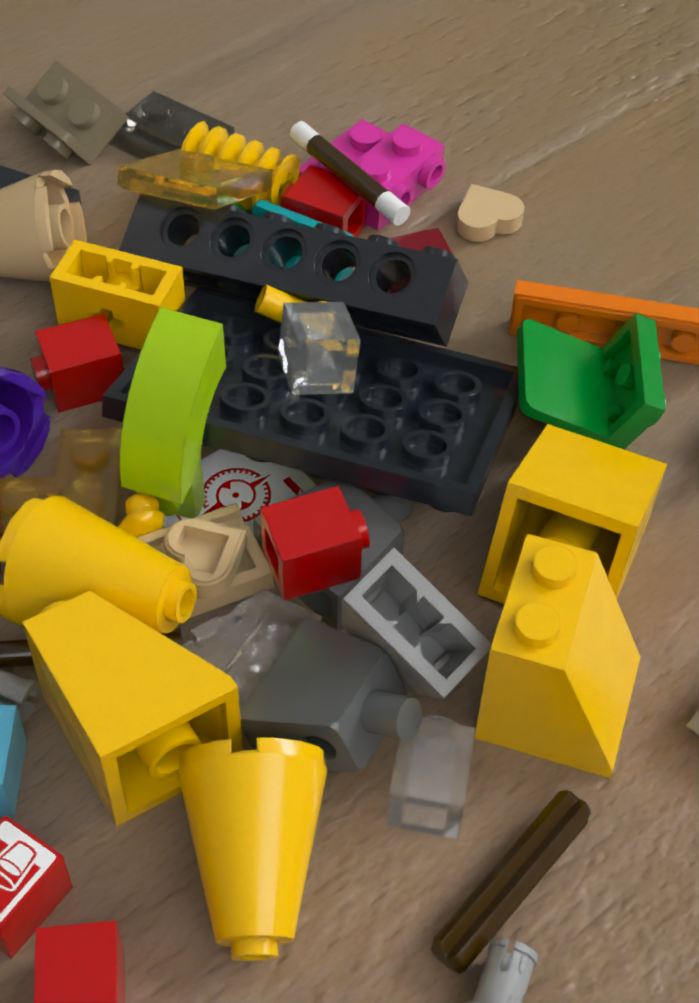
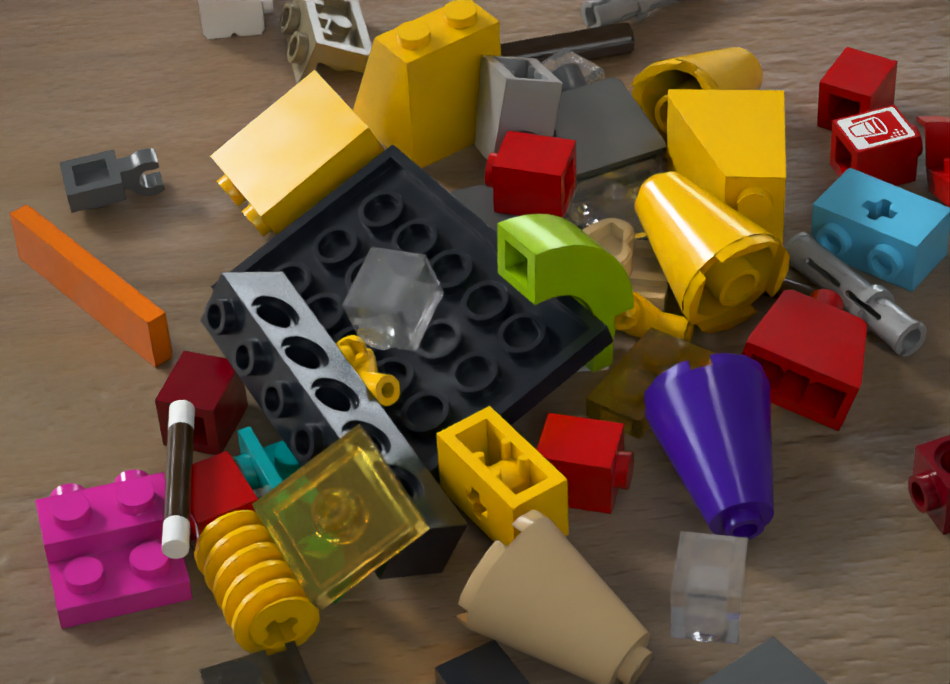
camera: 140 degrees left, 10 degrees down
tan tile [456,184,525,242] -> none
green bracket [516,313,666,449] -> none

